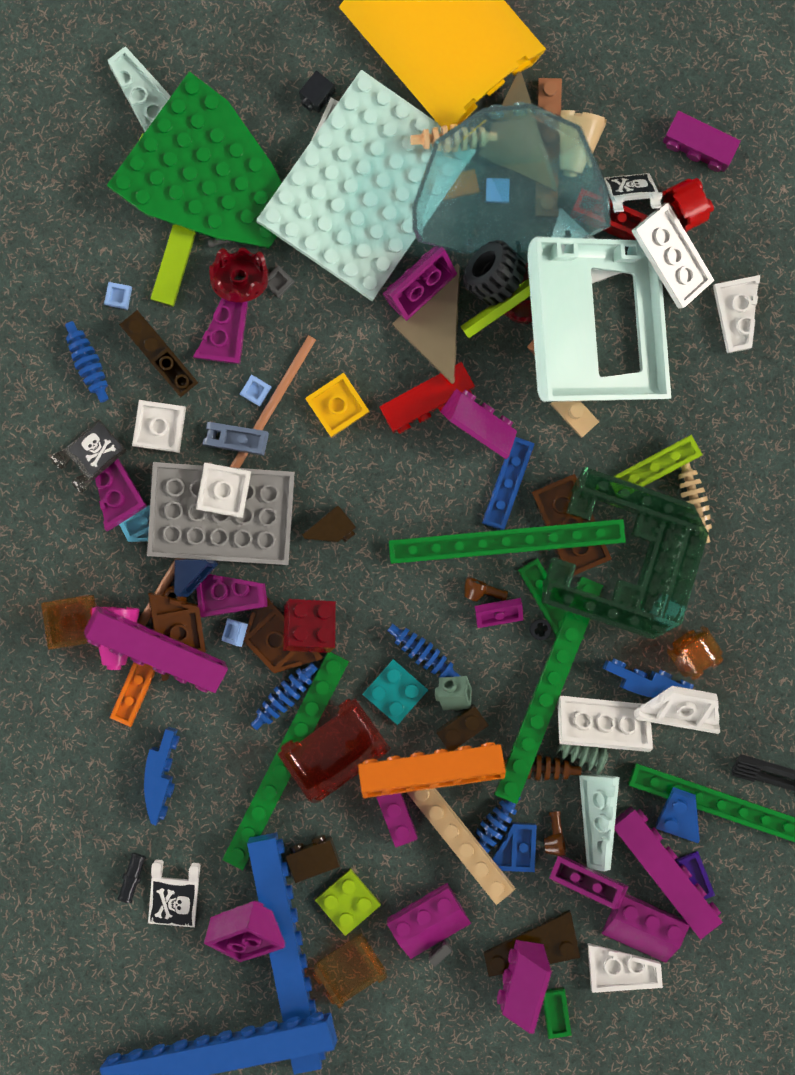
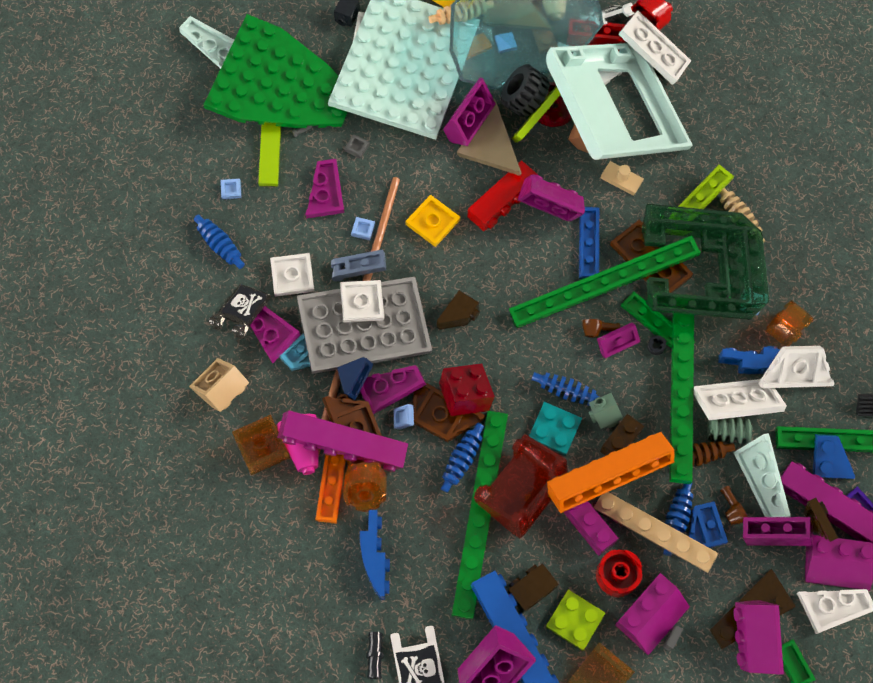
camera: 20 degrees left, 20 degrees down
dark brown slope [119,310,198,398] -> none
dark red plate [209,247,268,302] -> none
white wing [713,275,760,354] -> none
none -> tan slope [189,358,249,412]
none -> clear orange brick [343,462,387,512]
none -> red brick [596,550,642,598]
none -> dark brown wing [804,498,838,542]

